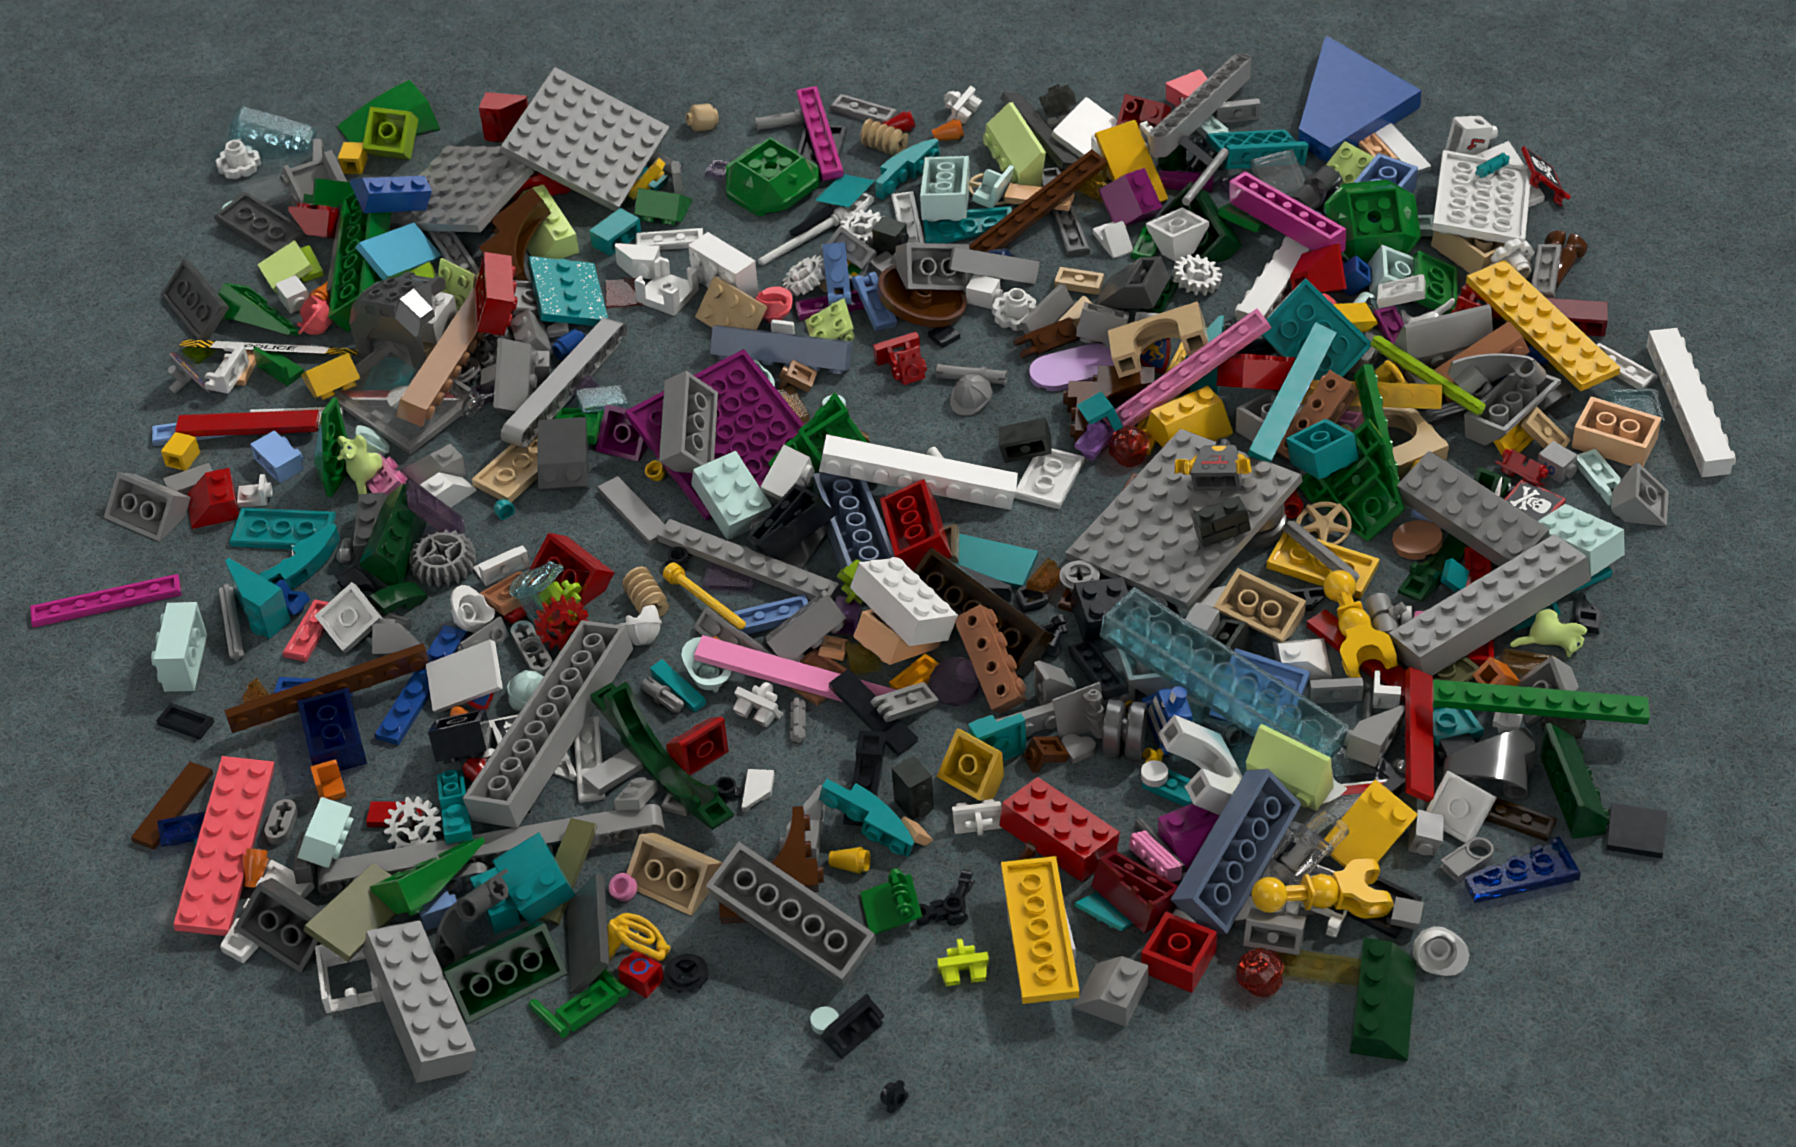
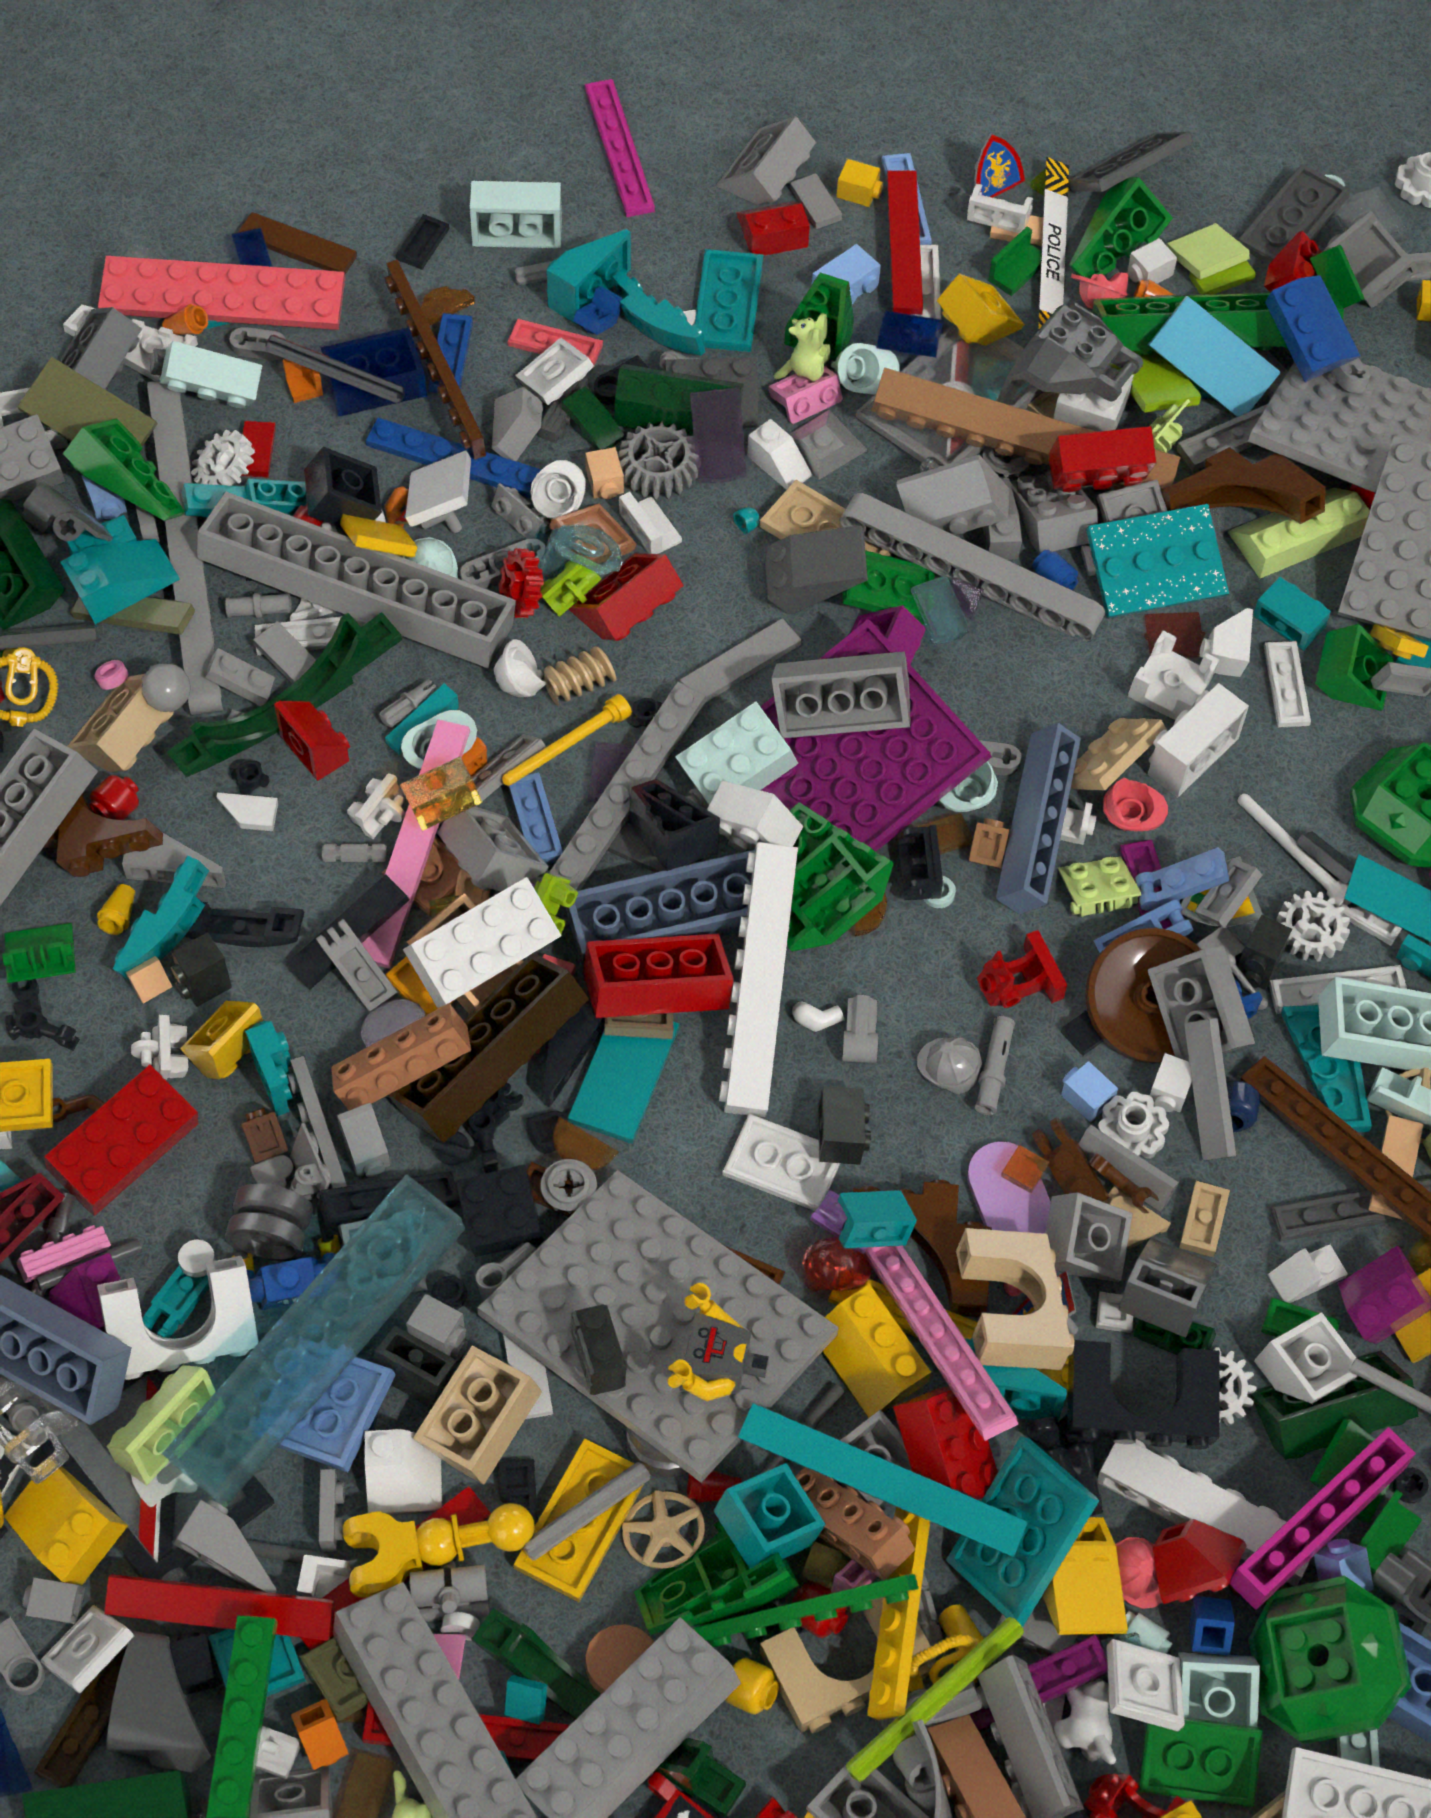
camera: 85 degrees right, 15 degrees up
white bracket [237,474,273,508] -> none
white gear [783,255,826,296] -> none
none -> light grey hair [141,663,191,712]
none -> light grey pin [225,593,292,618]
none -> black axle [266,335,405,403]
none -> yellow tile [340,514,418,558]
none -> clear yellow brick [400,756,483,831]
none -> light nougat brick [585,447,624,499]
none -> light grey piece [842,995,878,1064]
none -> clear blue tile [876,311,944,358]
none -> black hinge [898,825,943,900]
none -> clear orange tile [1001,1145,1049,1193]
none -> light blue brick [1061,1061,1118,1123]
none -> black arch [1067,1340,1220,1450]
none -> reddish brown arm [1089,1153,1159,1214]

